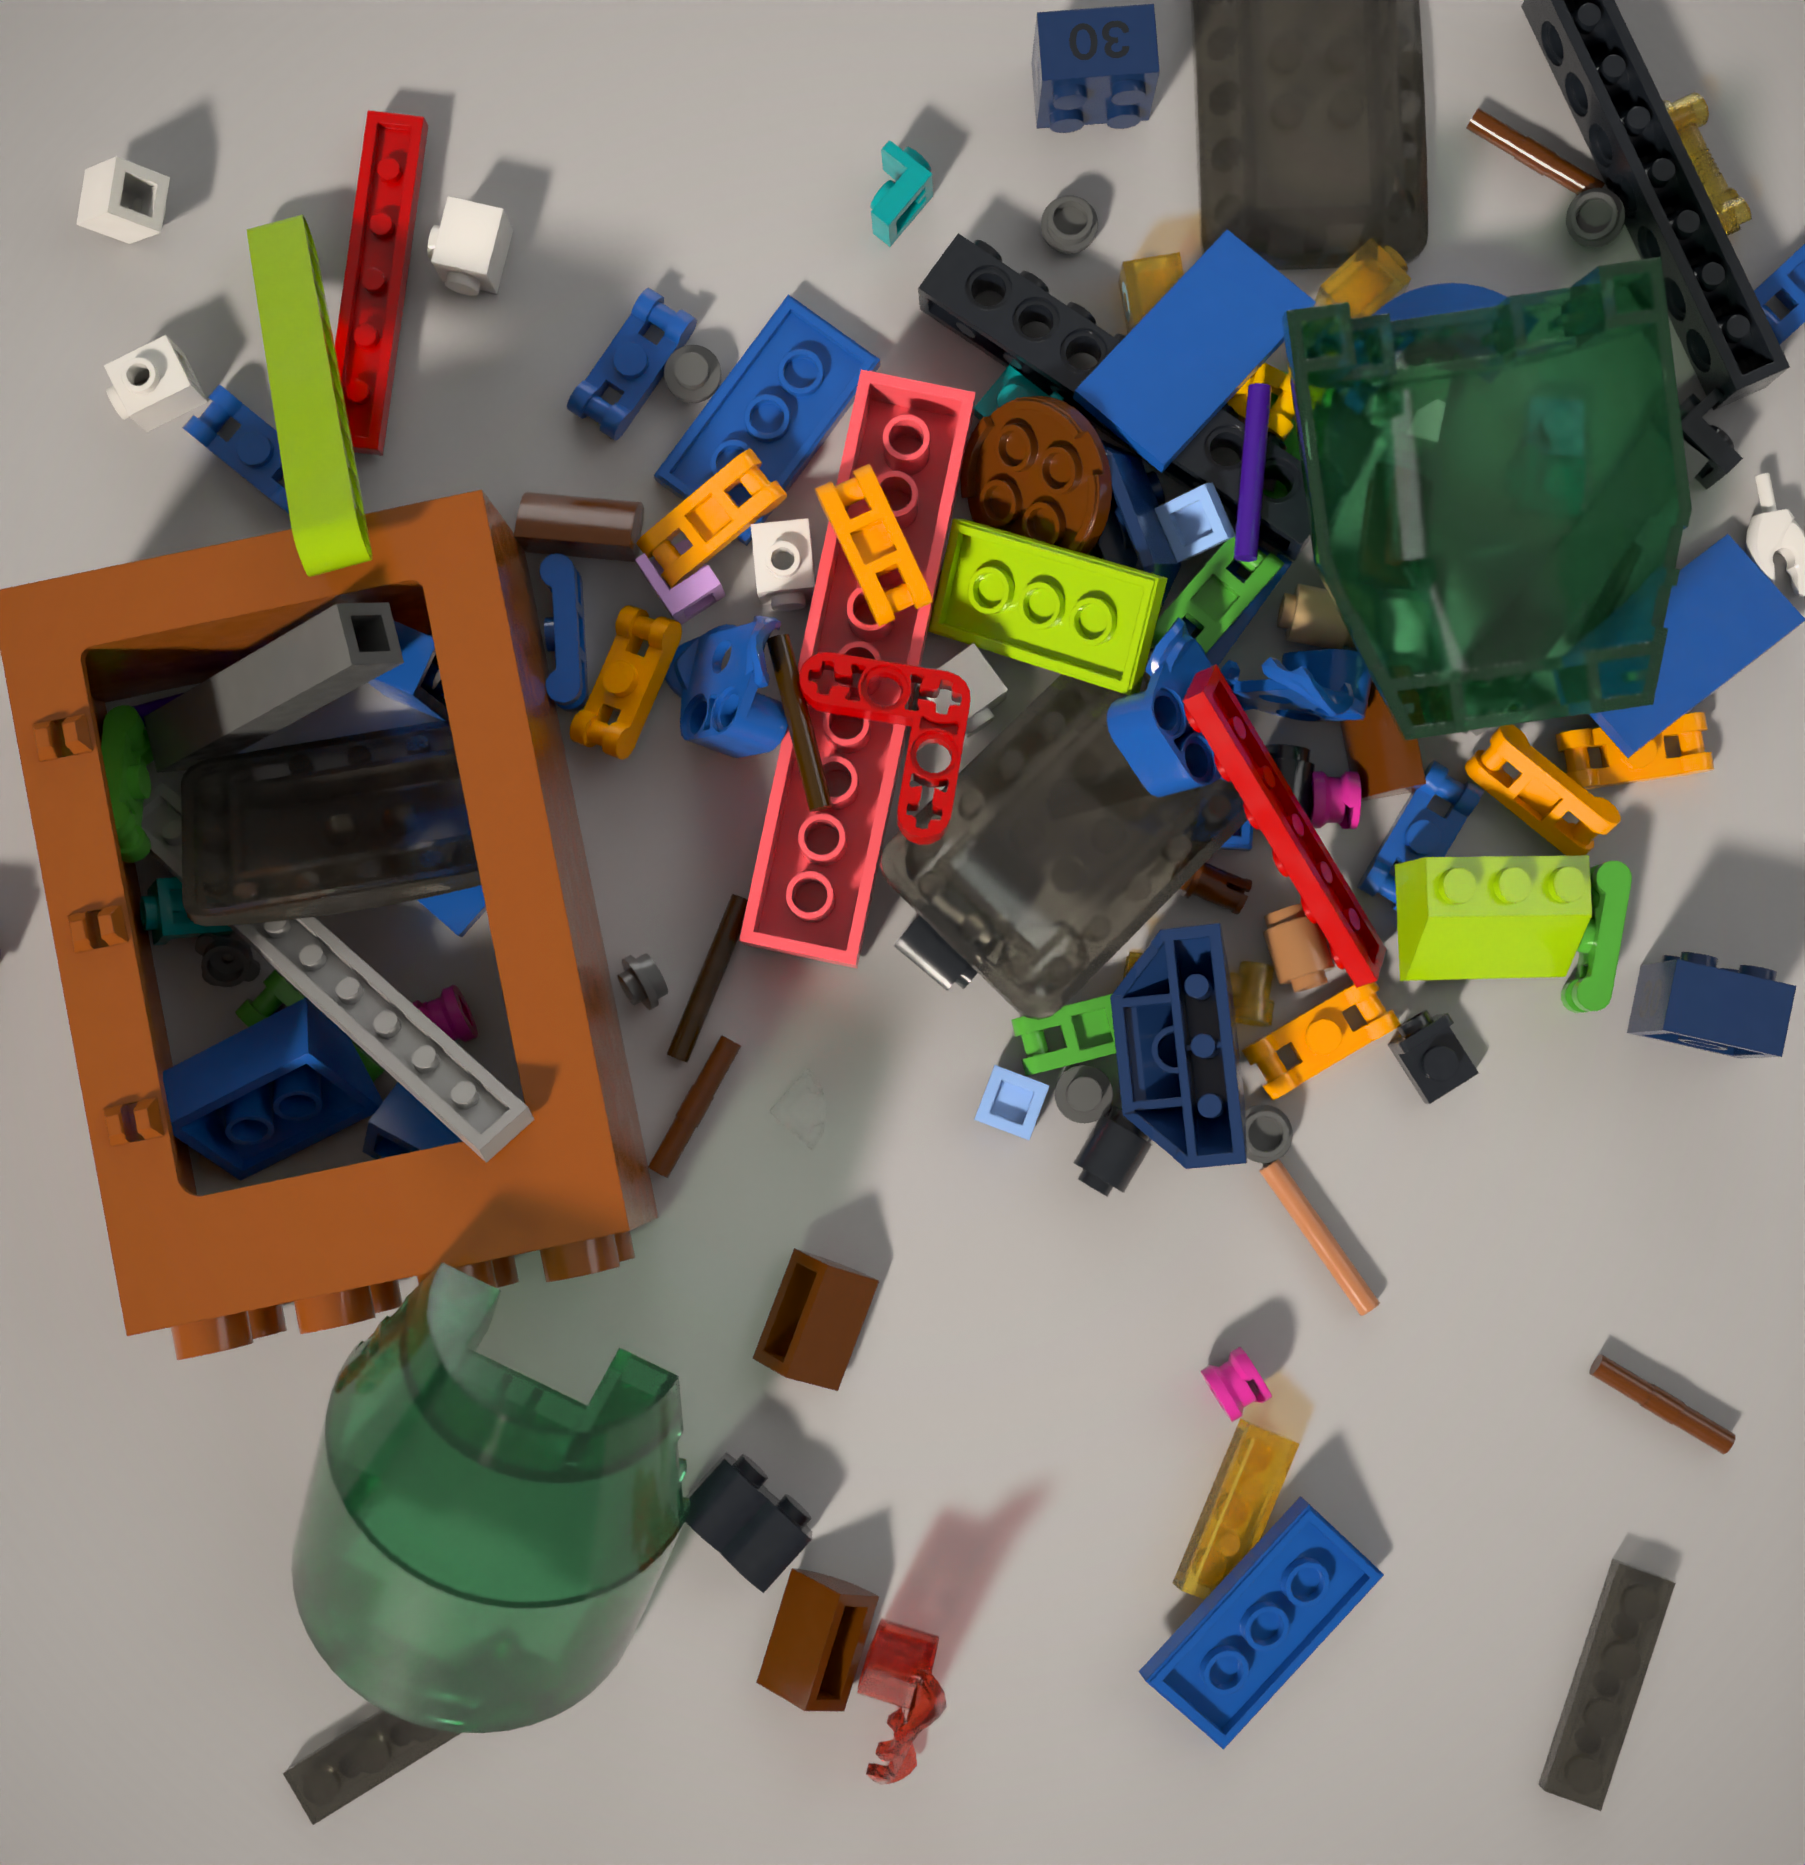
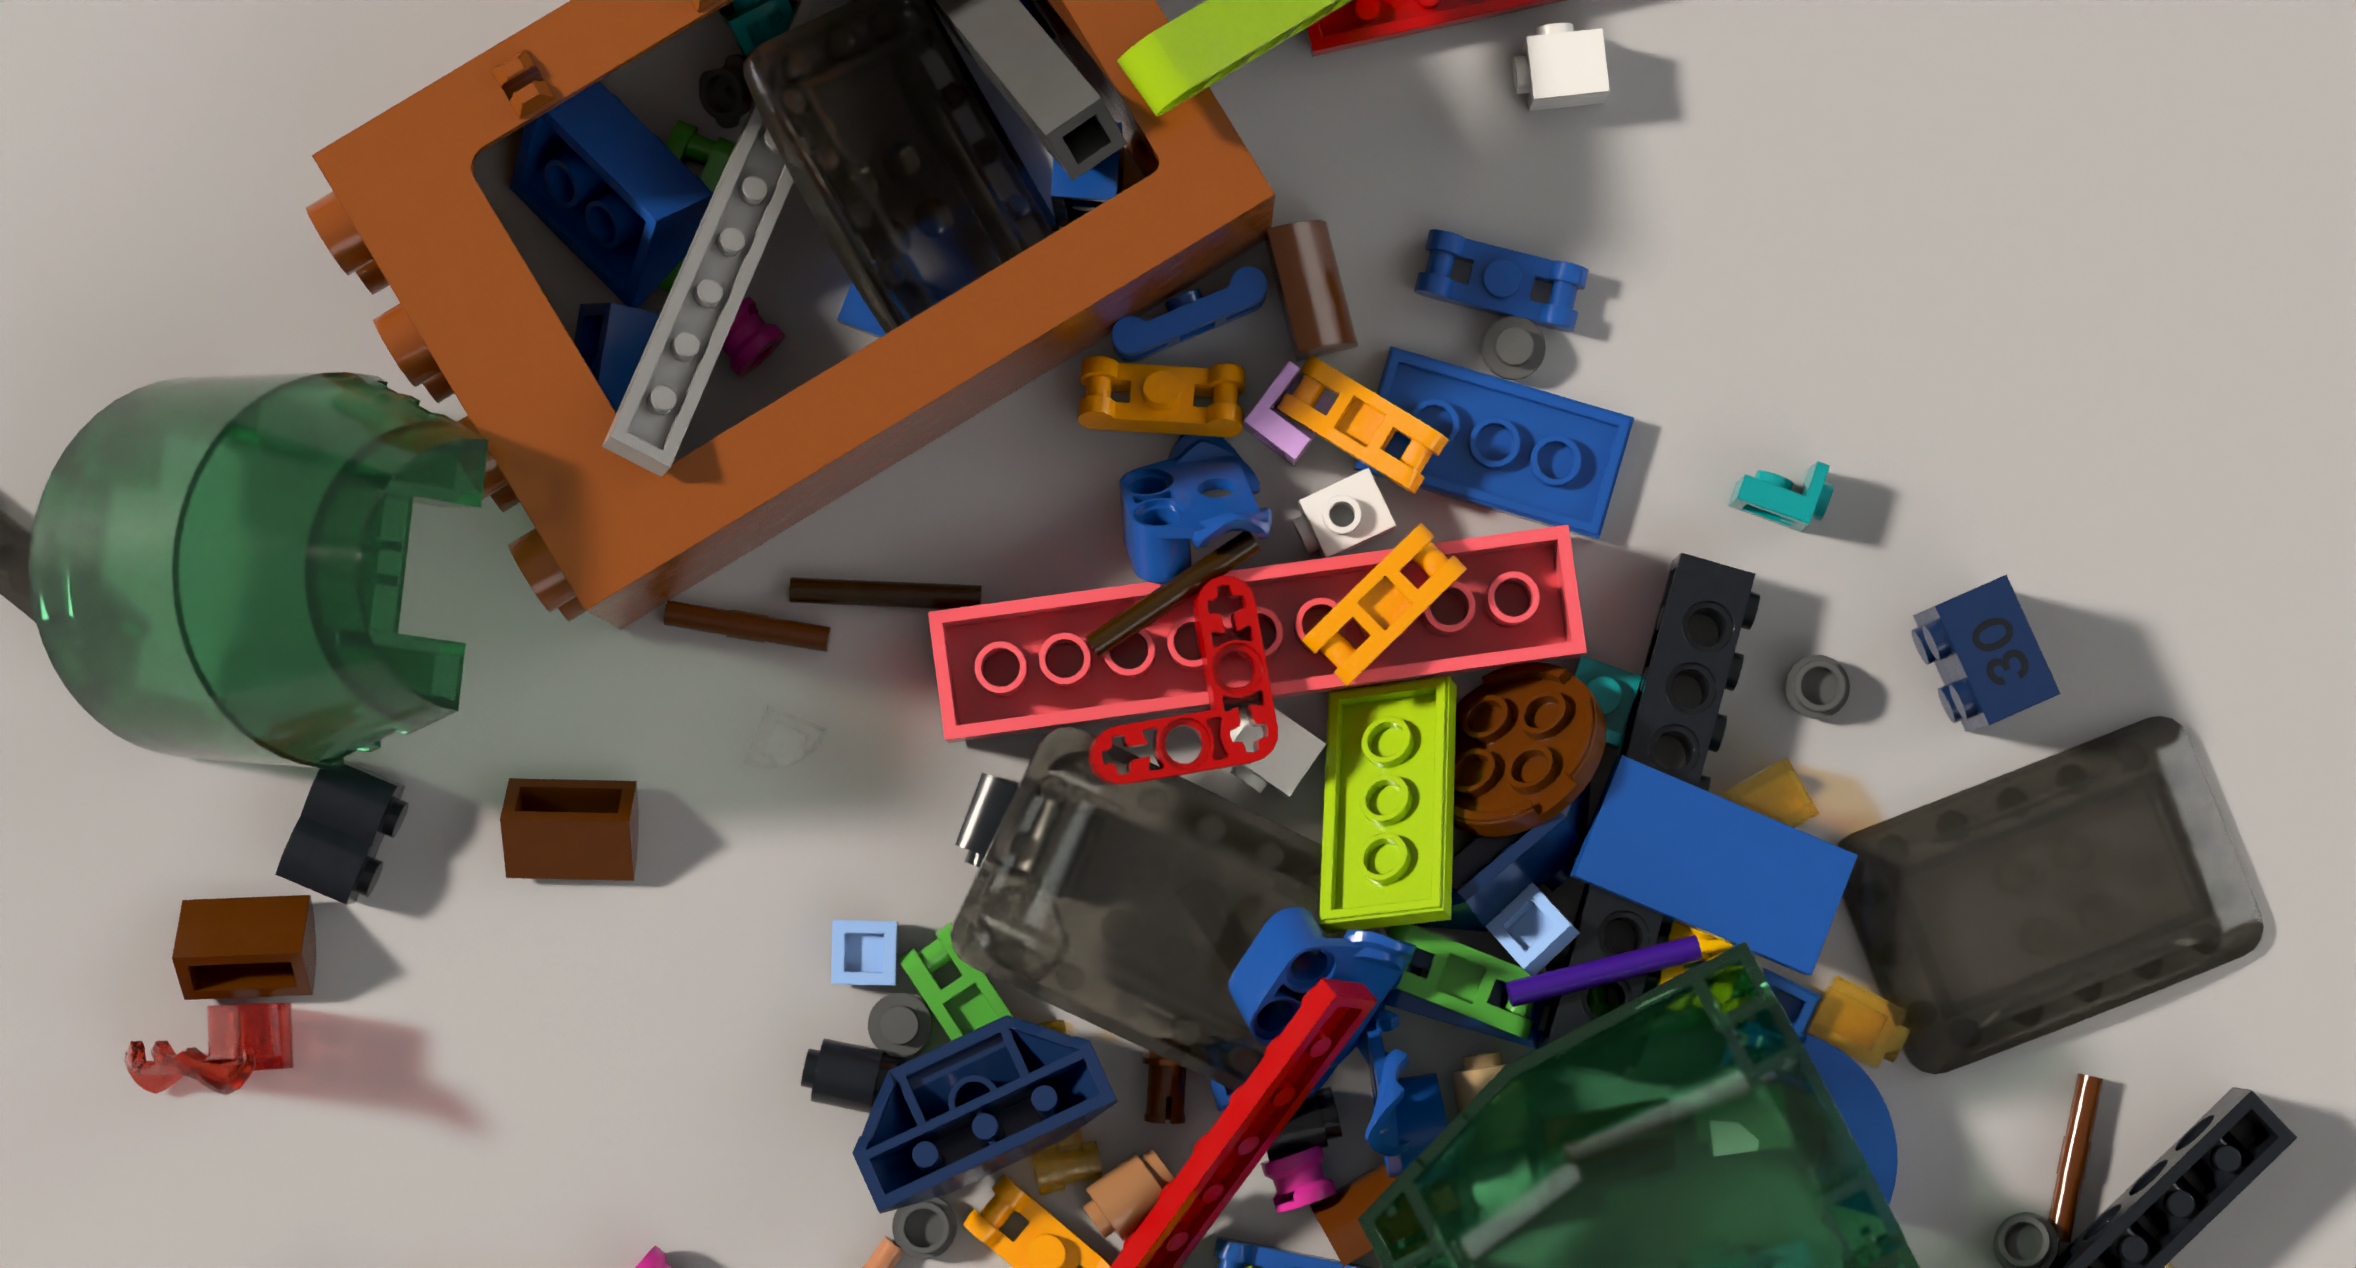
camera: 65 degrees right, 0 degrees up
dark grey plate [617,953,668,1010] -> none

